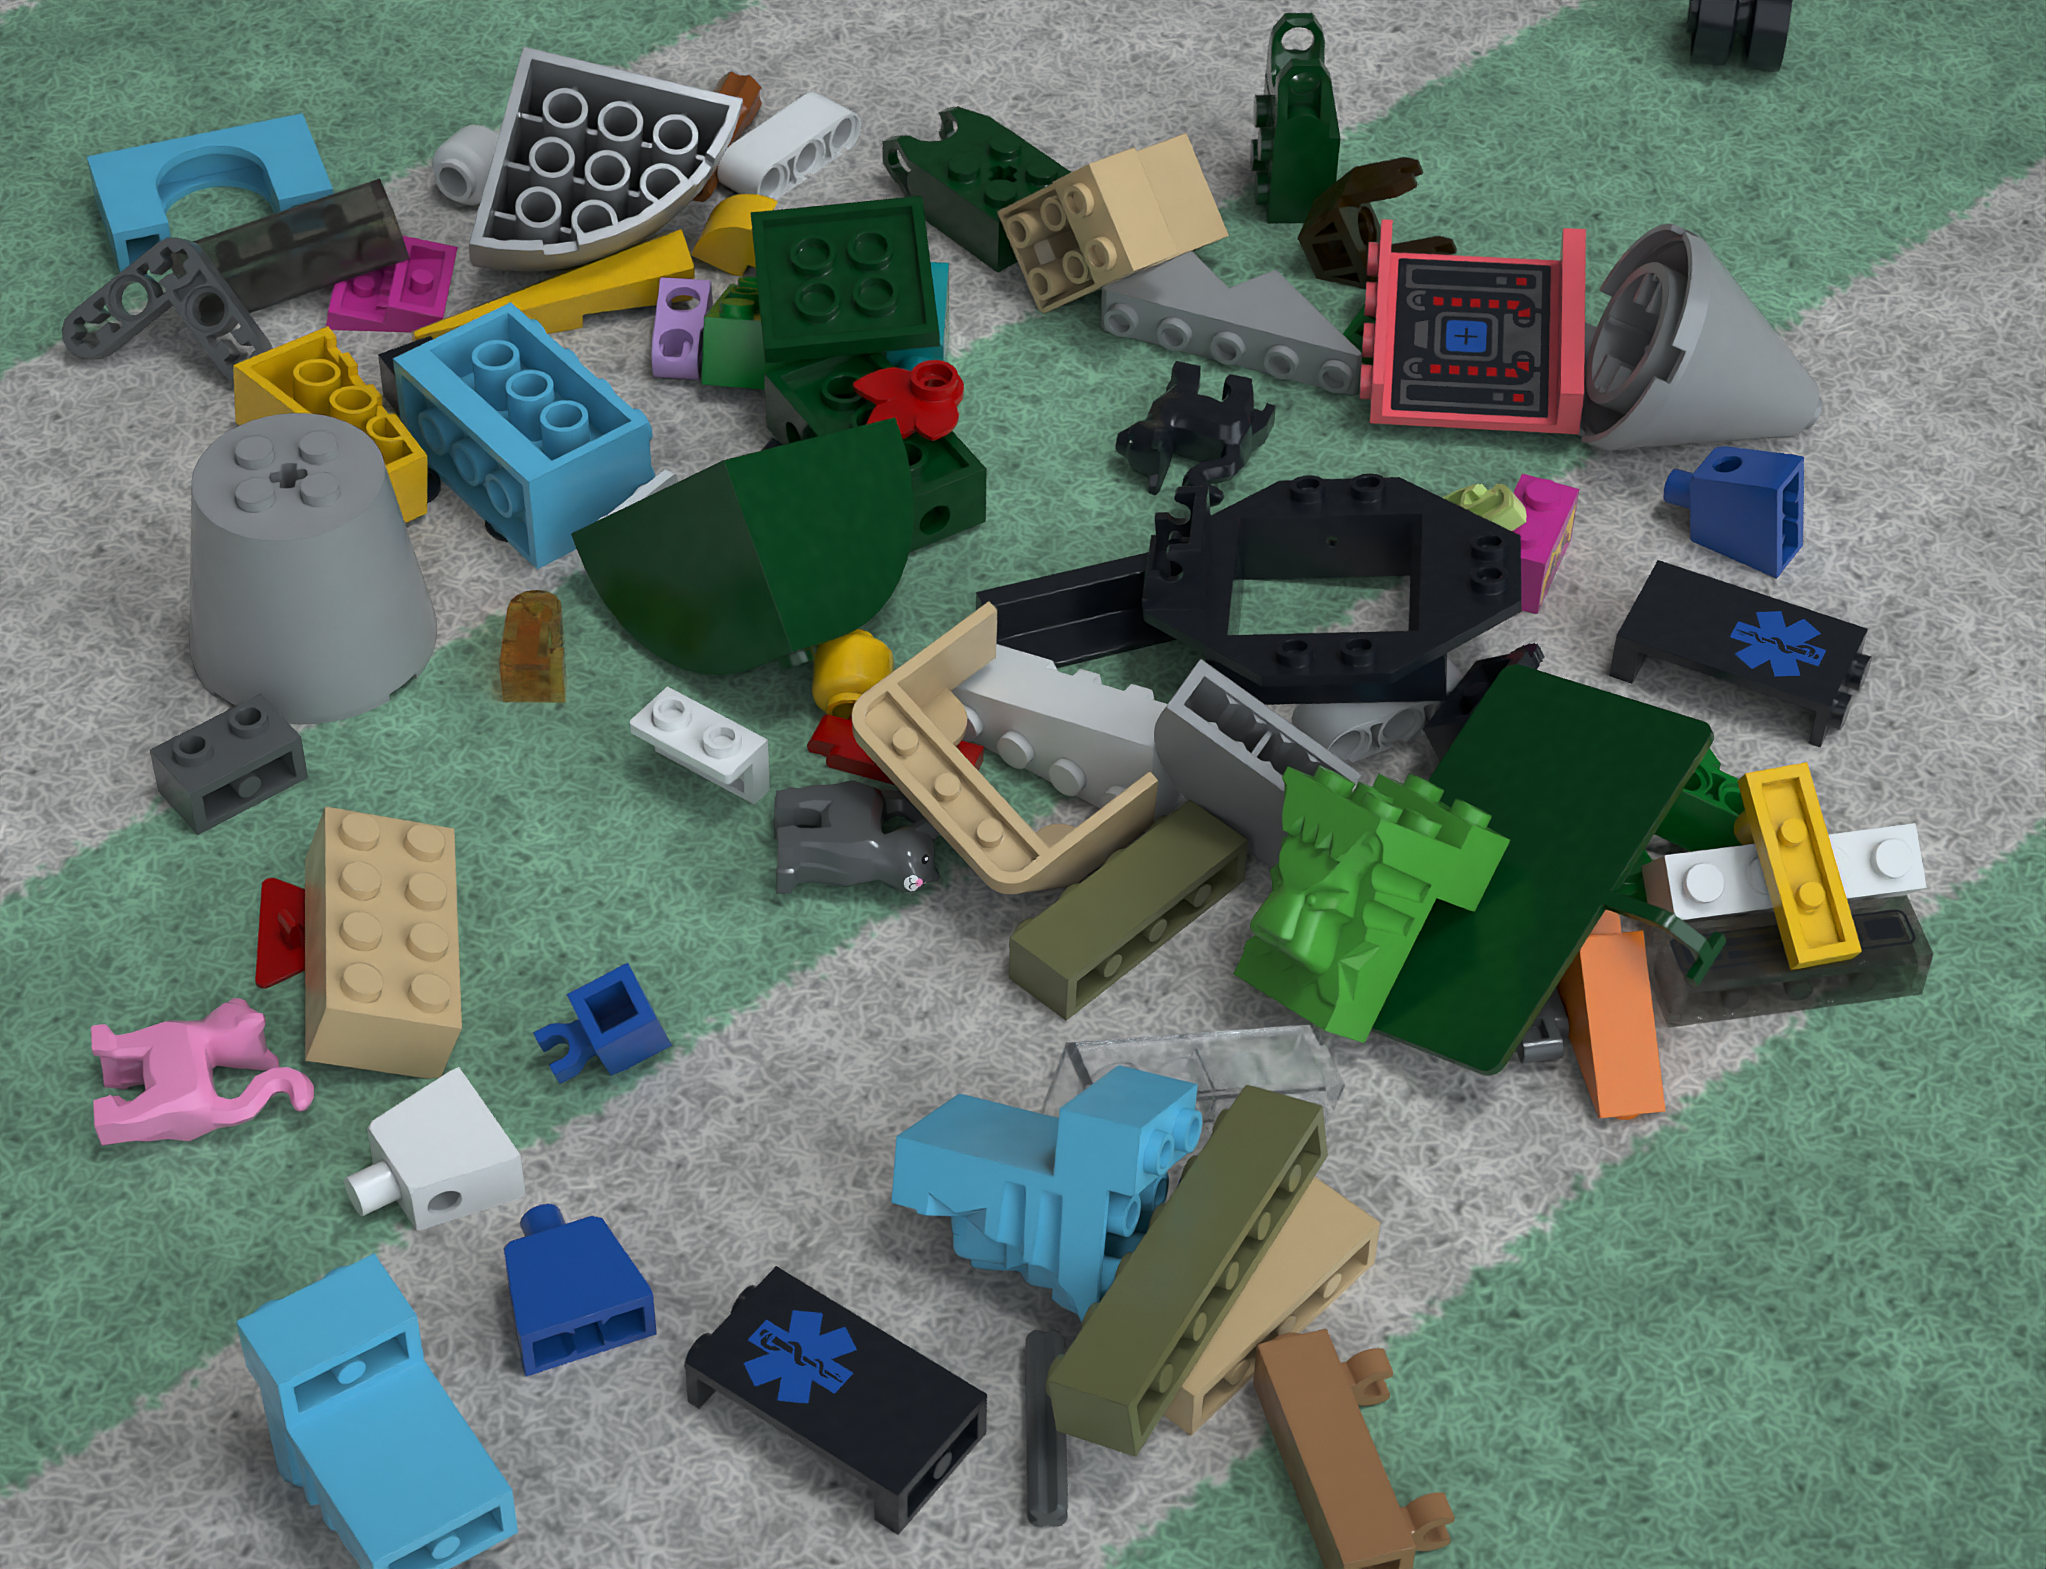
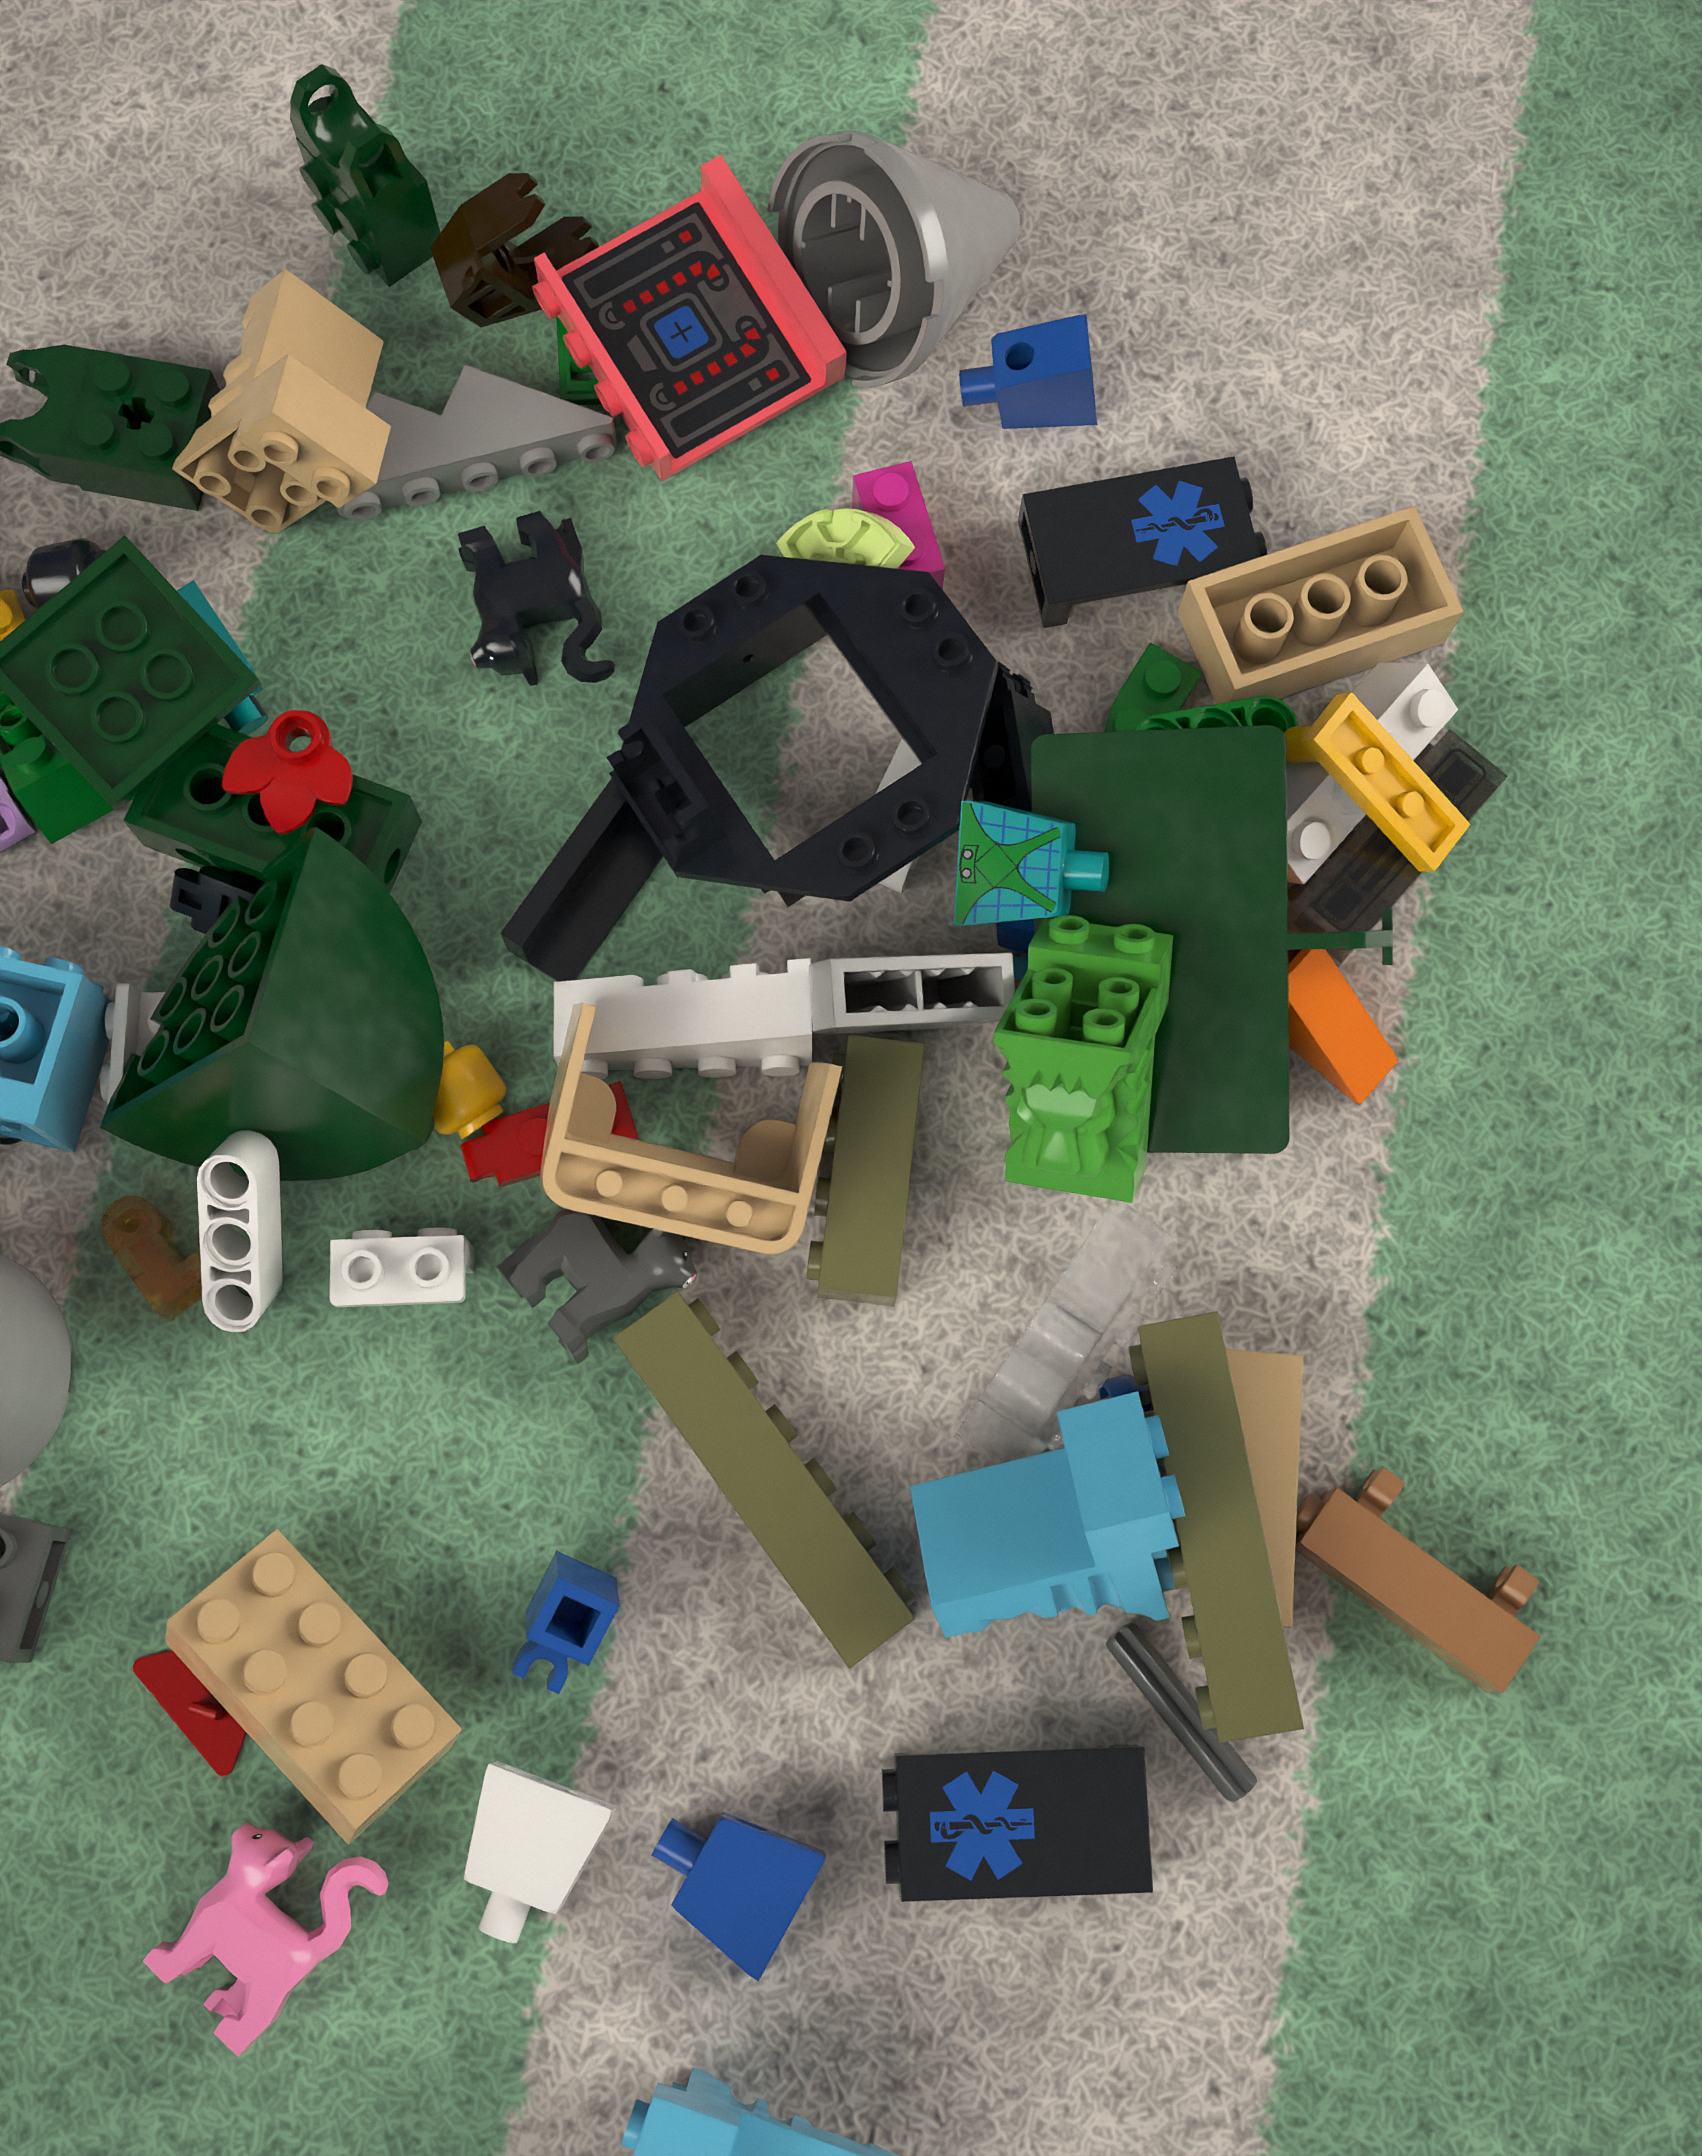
camera: 40 degrees left, 30 degrees up
none -> white beam [197,1130,283,1333]
none -> olive brick [613,1291,917,1669]
none -> torso [953,801,1109,926]
none -> tan brick [1177,506,1464,704]

